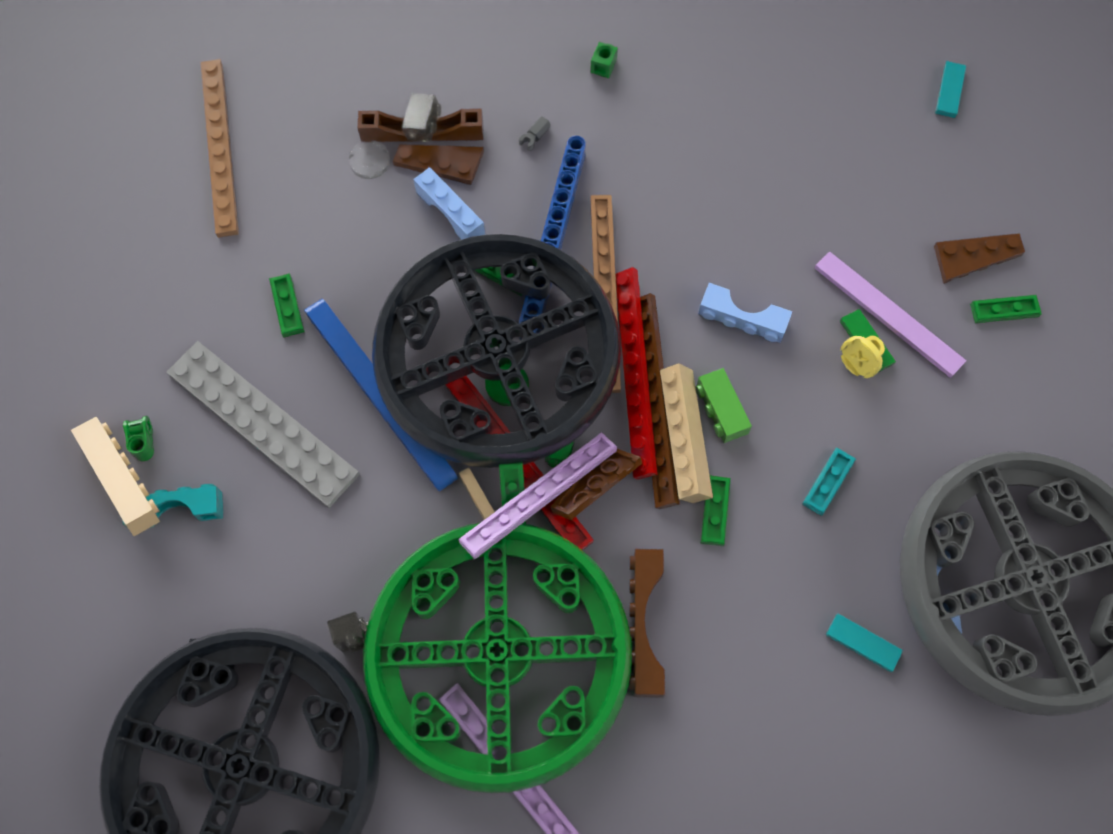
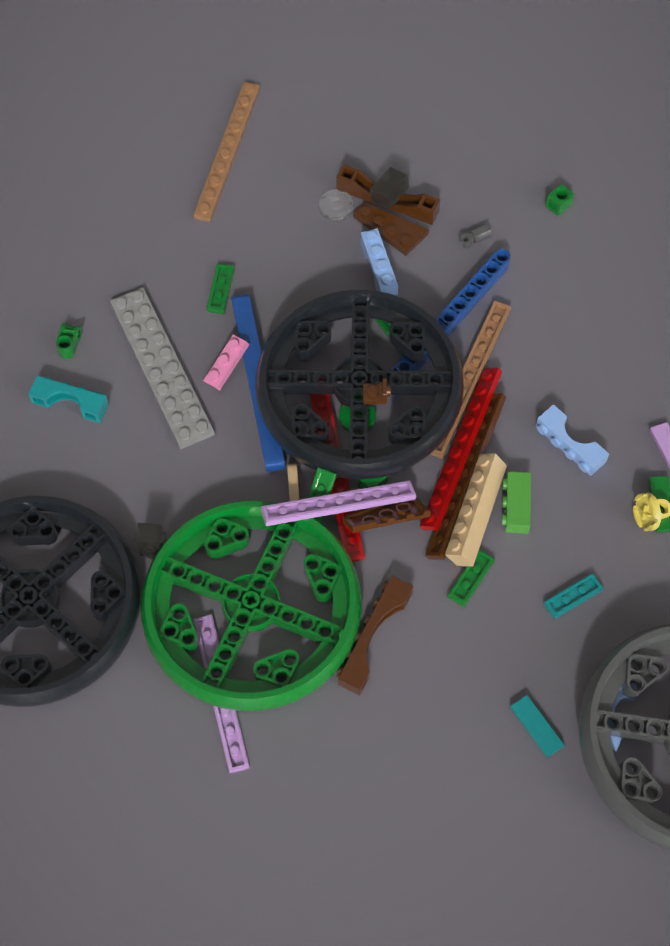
camera: 25 degrees right, 5 degrees down
brick [71,417,160,536] -> none
none -> bright pink plate [203,335,250,391]
none -> reddish brown bracket [363,378,391,404]

